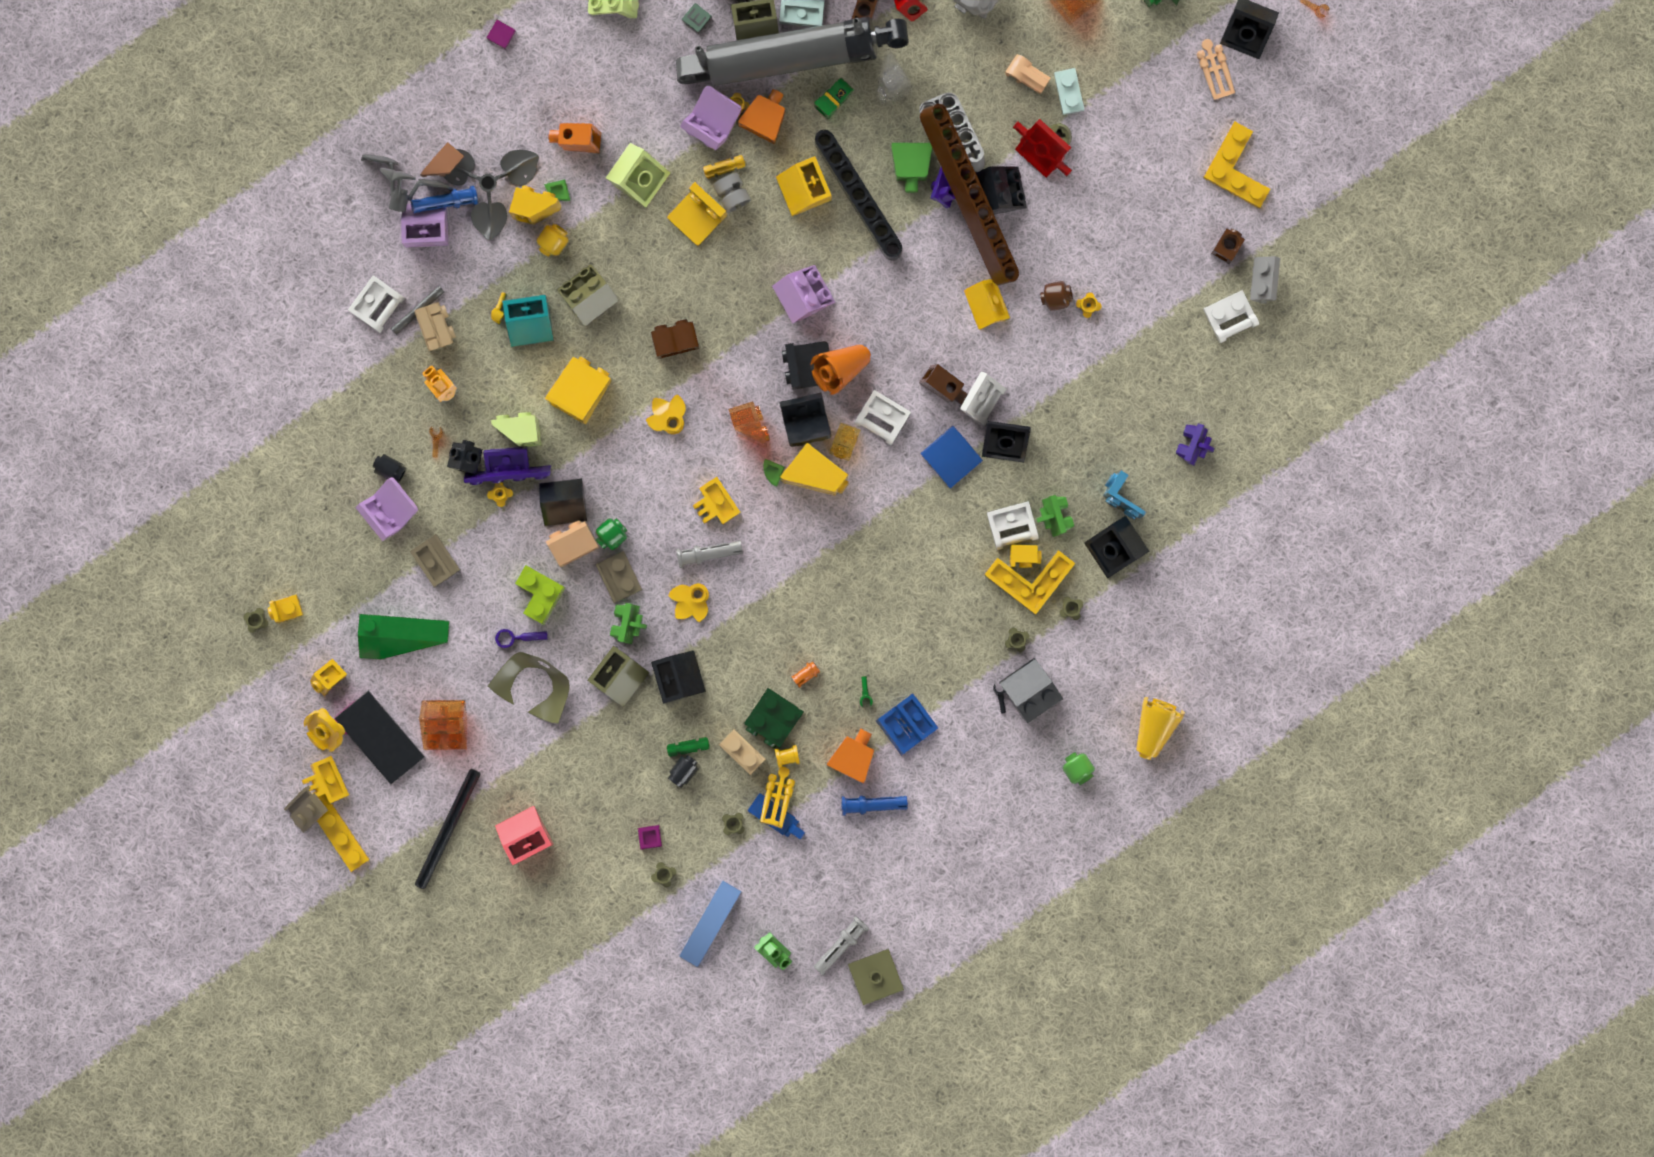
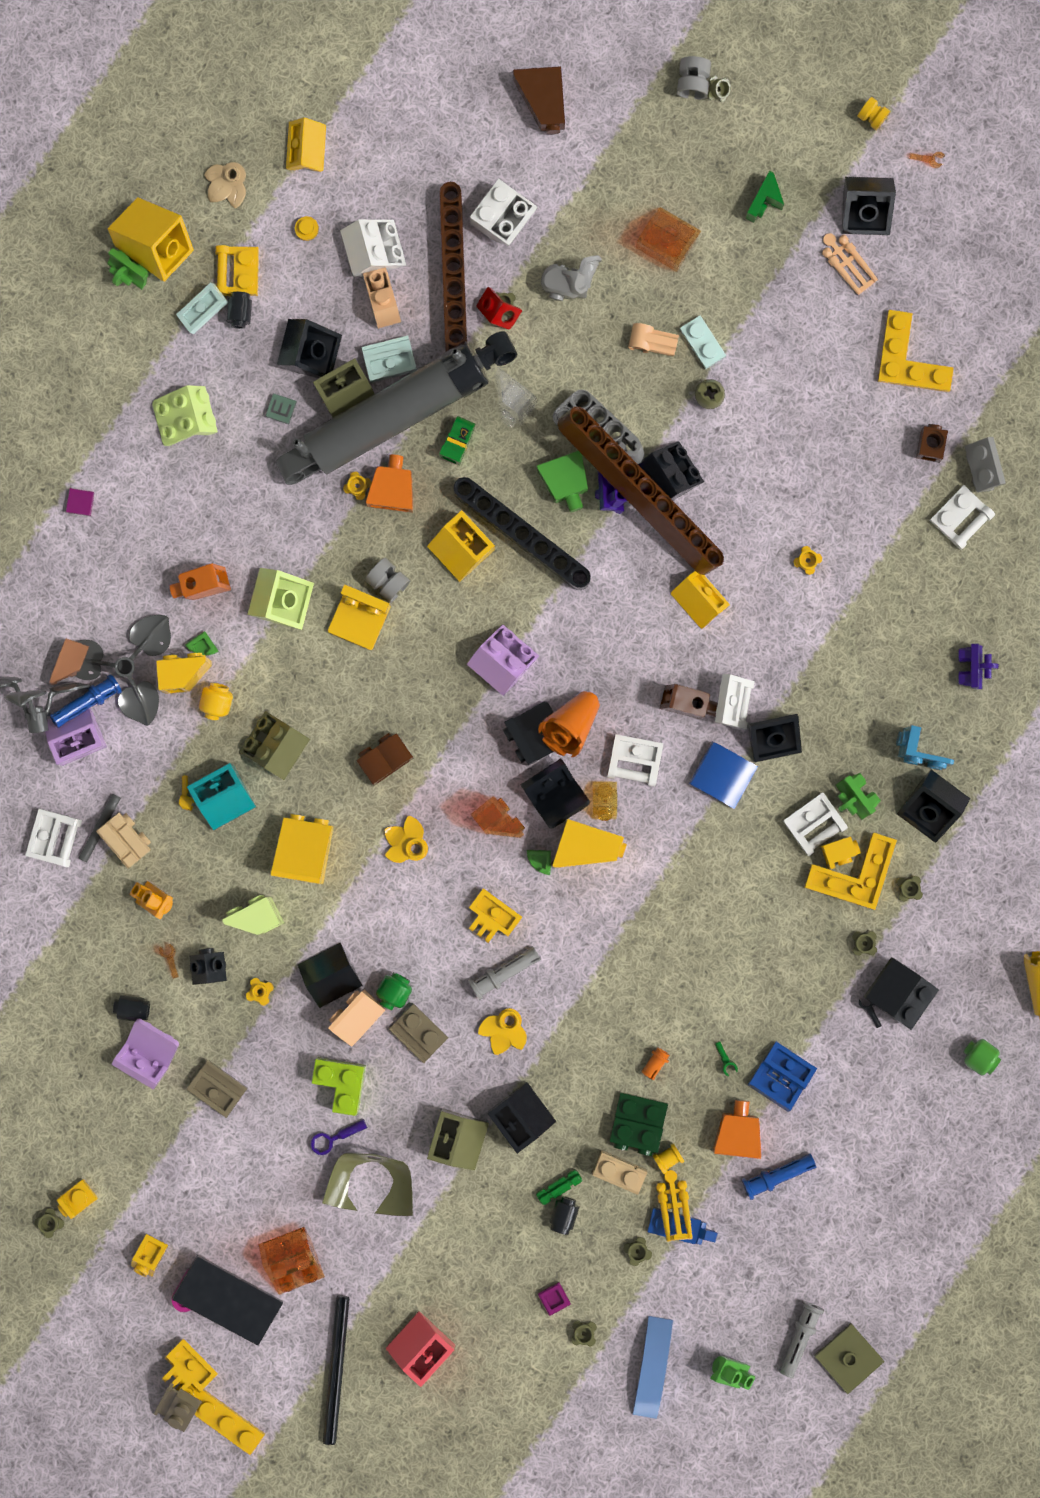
camera: 15 degrees left, 0 degrees up
yellow plate [304,708,345,752] -> none
green wedge [358,614,449,660] -> none
dark purple bracket [464,446,552,485] -> none
bright green hips [610,603,647,644] -> none
lavender bracket [680,86,742,150] -> none
yellow axle [703,155,745,179] -> none
red plate [1012,119,1072,178] -> none
reddish brown head [1040,281,1073,311] -> none

